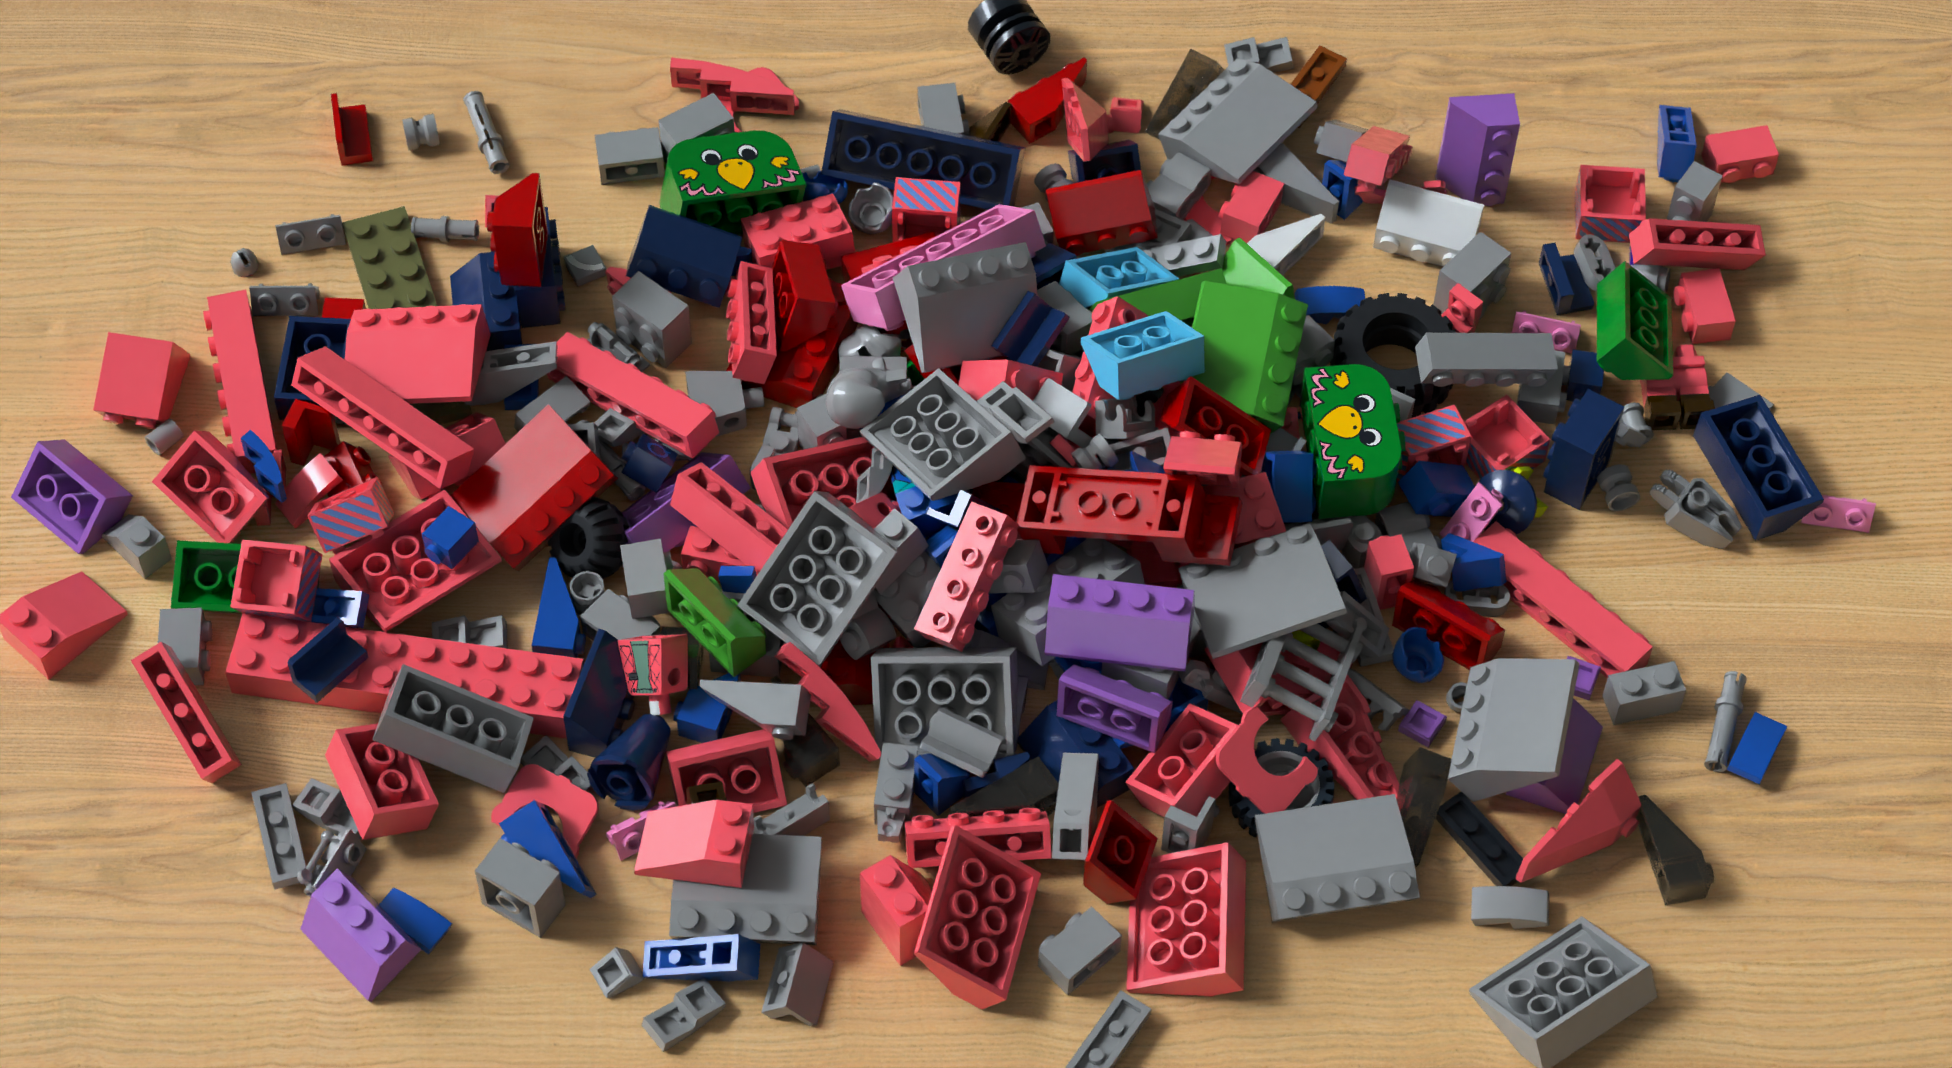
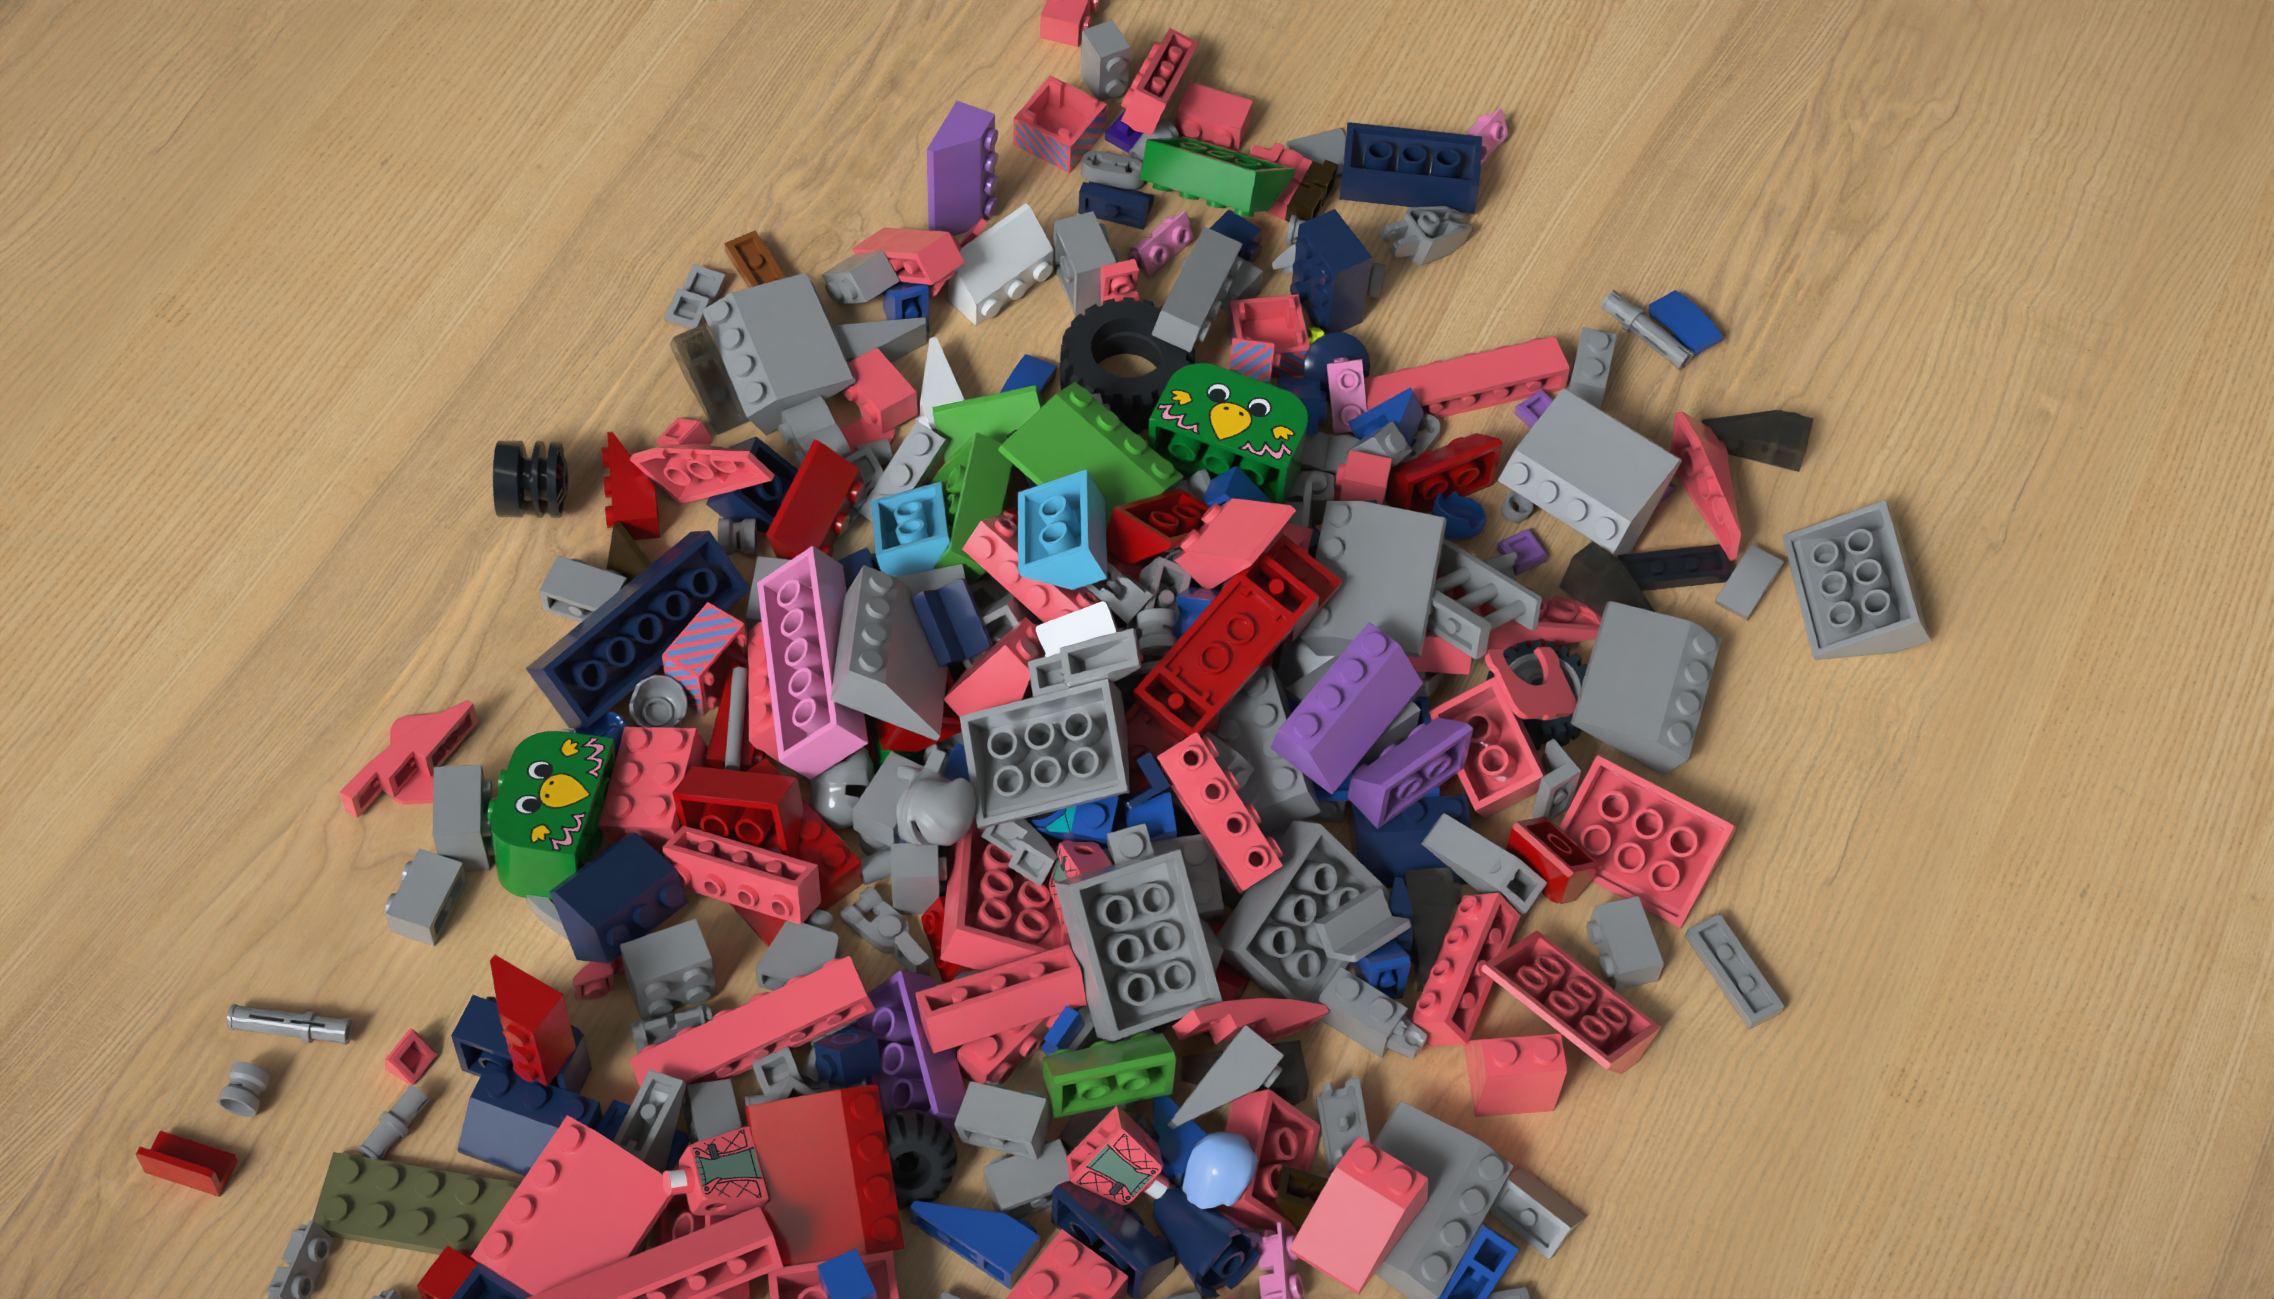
camera: 65 degrees left, 0 degrees up
light grey wheel [570,571,605,616] -> none
blue slope [1657,105,1697,182] -> none
none -> coral torso [662,1126,769,1216]
none -> light grey bar [725,667,748,771]
none -> light blue hair [1183,1131,1258,1209]

